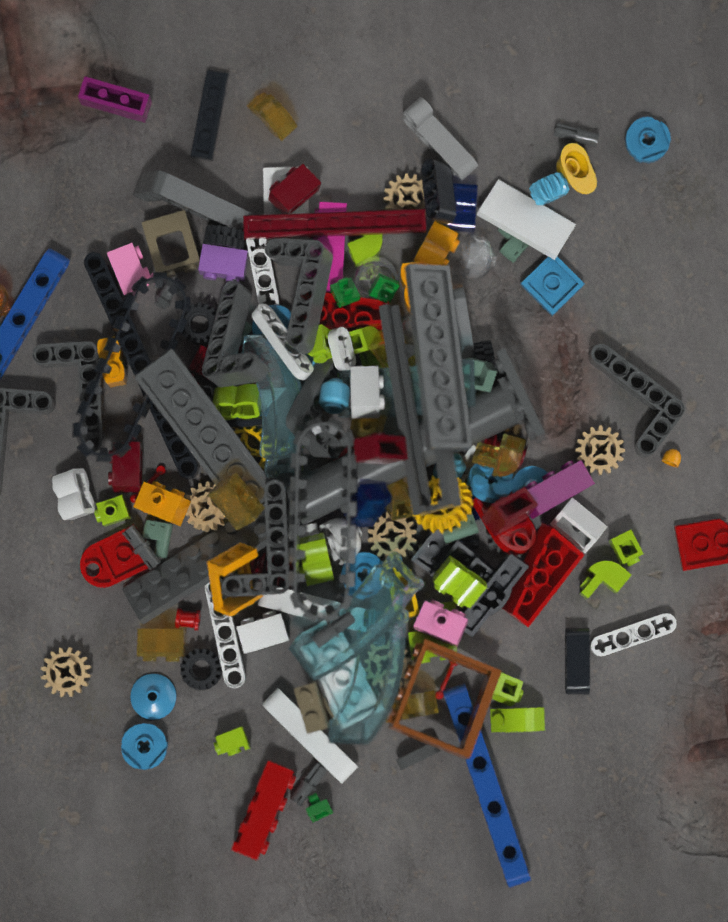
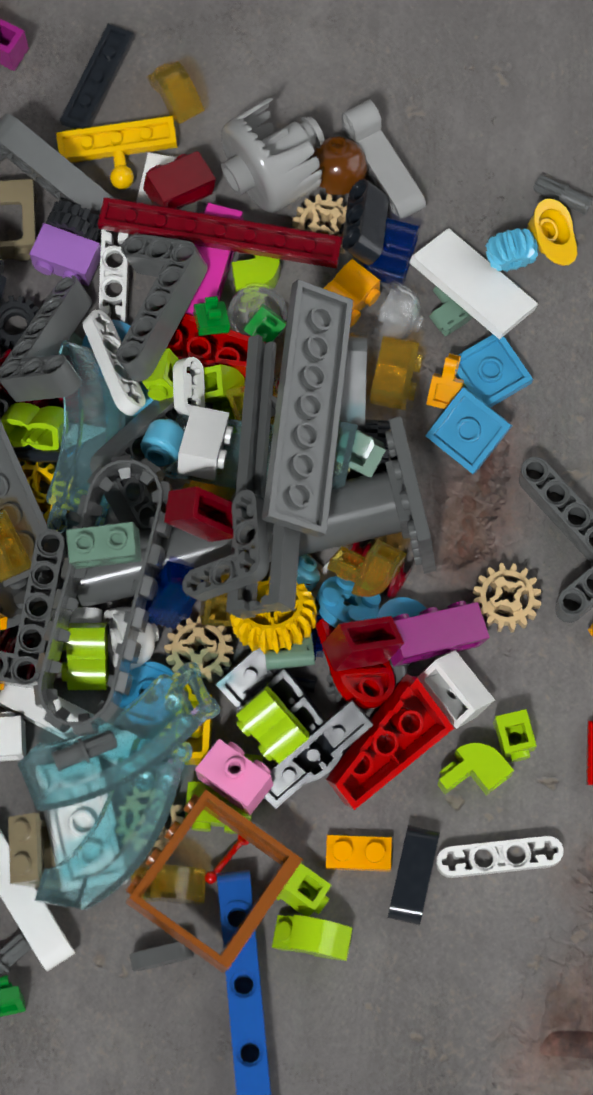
camera: 15 degrees right, 10 degrees down
none -> yellow plate [56,116,178,189]
none -> sand green brick [66,522,142,569]
none -> dark grey beam [183,490,269,601]
none -> light grey piece [221,98,324,213]
none -> reddish brown cylinder [309,137,367,195]
none -> light orange plate [326,835,392,872]
none -> clear yellow brick [370,336,423,410]
none -> dark azure plate [425,387,513,474]
none -> light orange plate [426,353,464,409]

